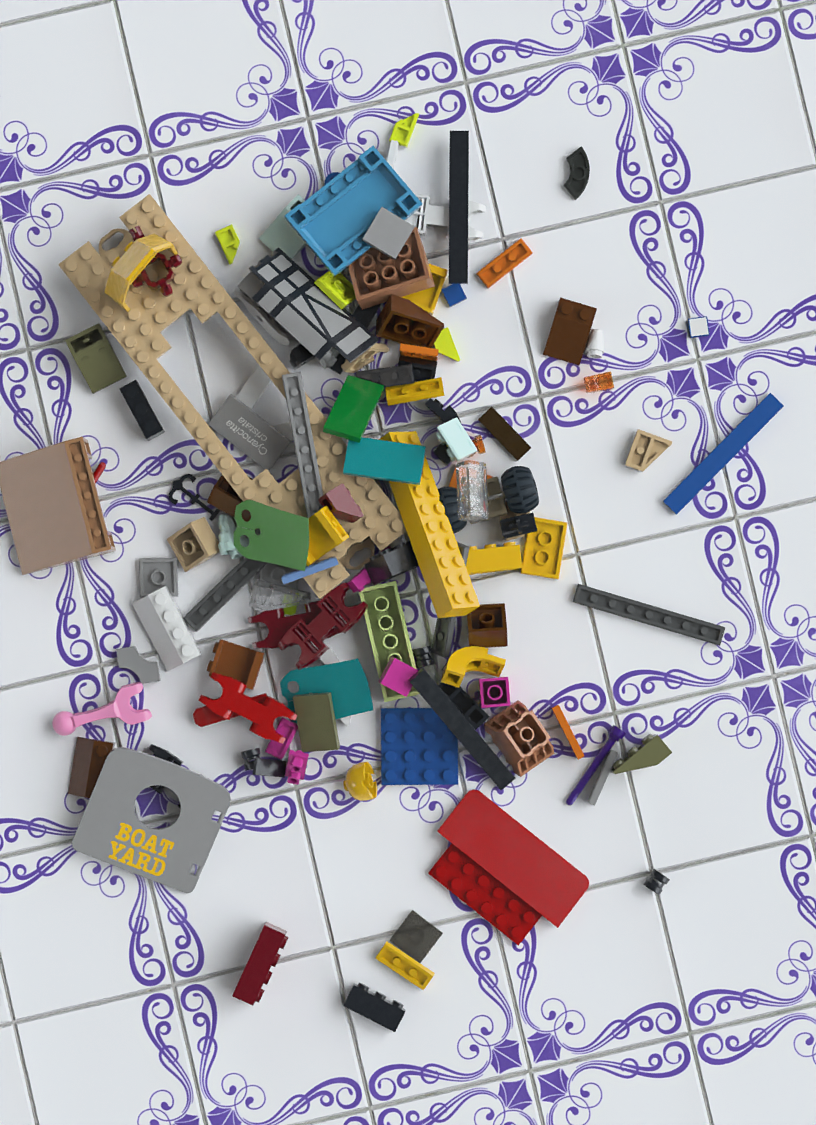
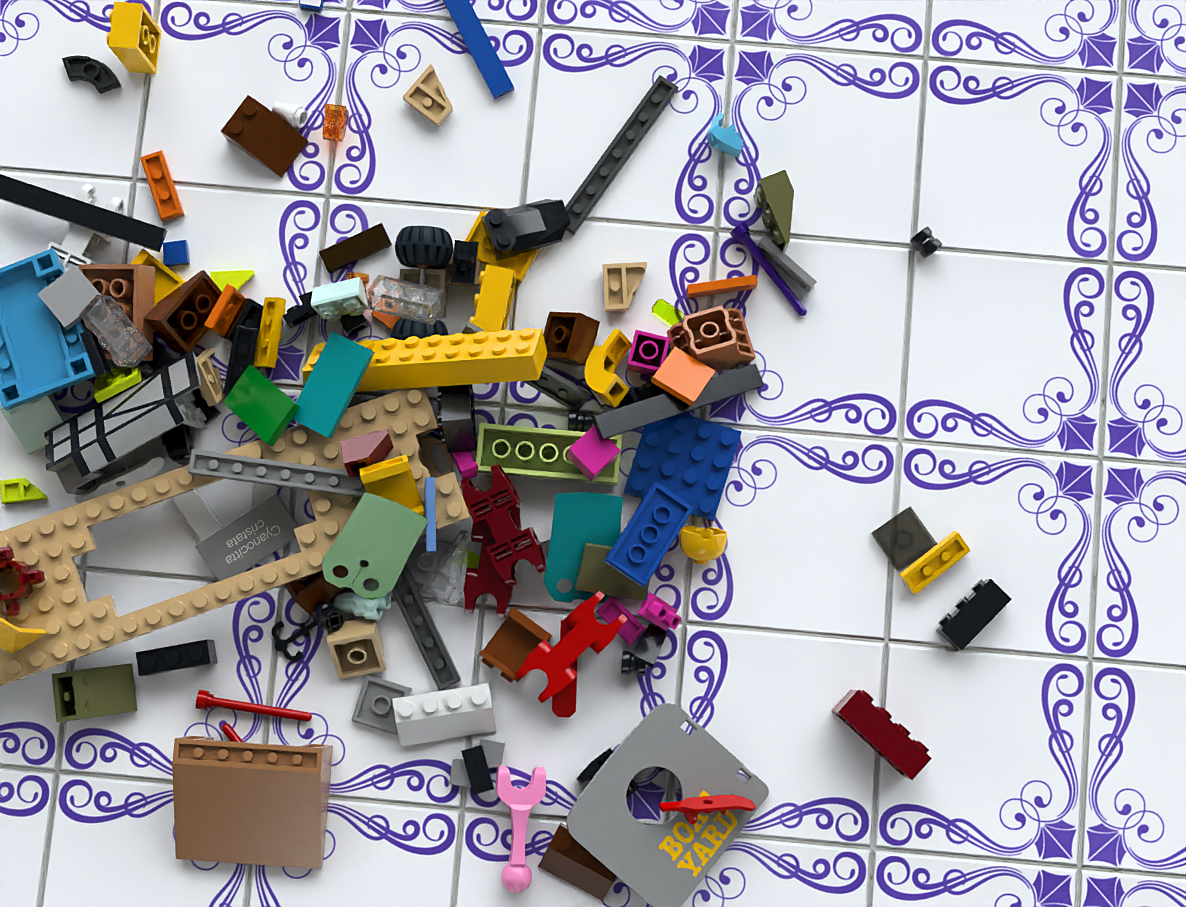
camera: 70 degrees left, 5 degrees down
red slope [428,789,589,946] -> none
none -> clear brick [79,294,153,368]
none -> black tile [80,330,113,381]
none -> yellow brick [106,1,162,74]
none -> red piece [195,690,312,722]
none -> black wheel [312,601,345,632]
none -> black piece [461,745,494,795]
none -> black slope [481,199,571,261]
none -> tan wing [602,262,647,312]
none -> blue tile [604,481,694,588]
none -> clear neon green piece [651,299,683,326]
none -> tile [651,347,715,406]
none -> piece [659,794,756,825]
none -> medium azure hand [707,112,743,158]

